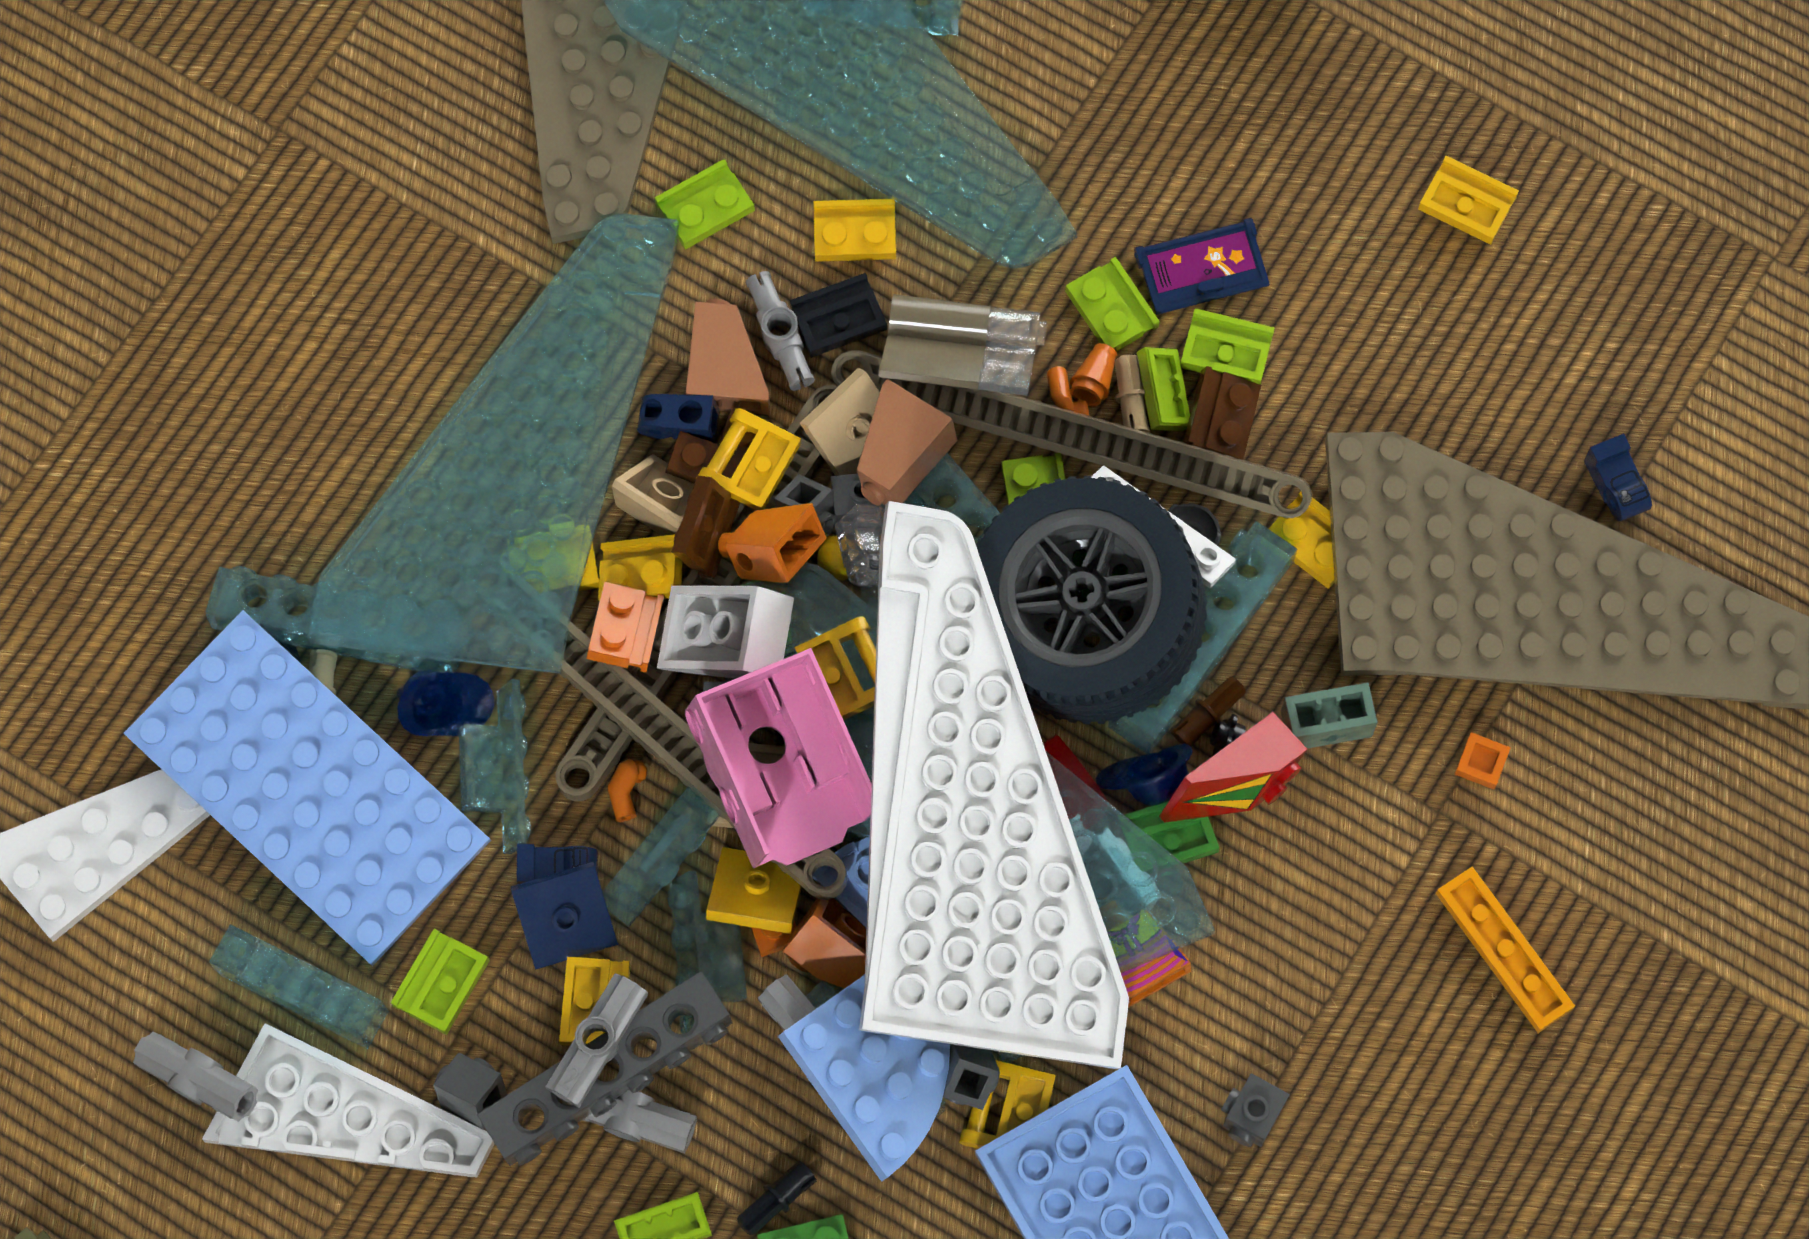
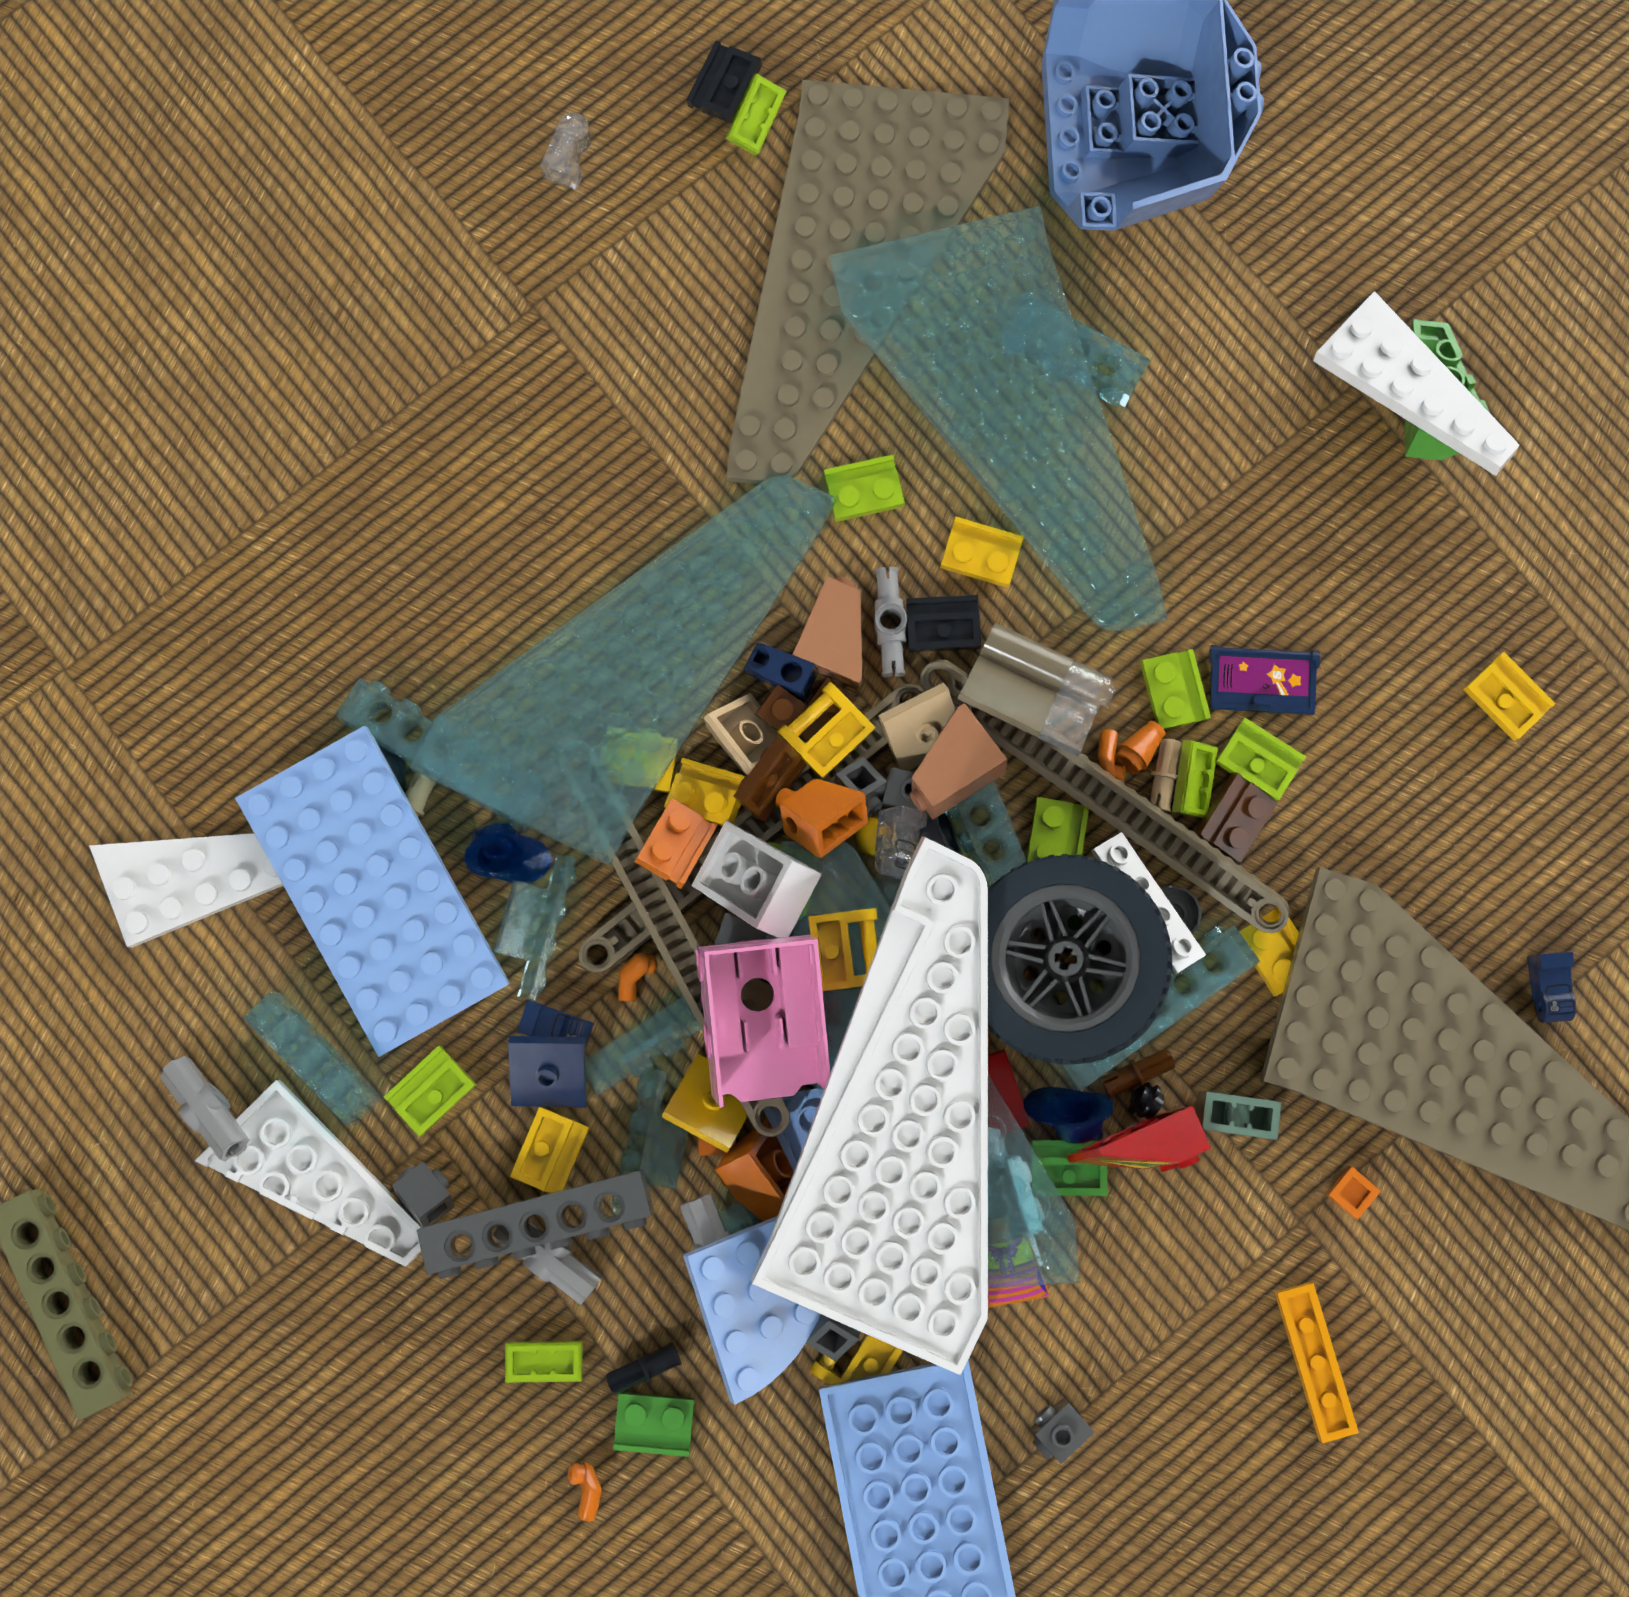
camera: 15 degrees right, 10 degrees up
light grey piece [545,973,648,1108] -> none

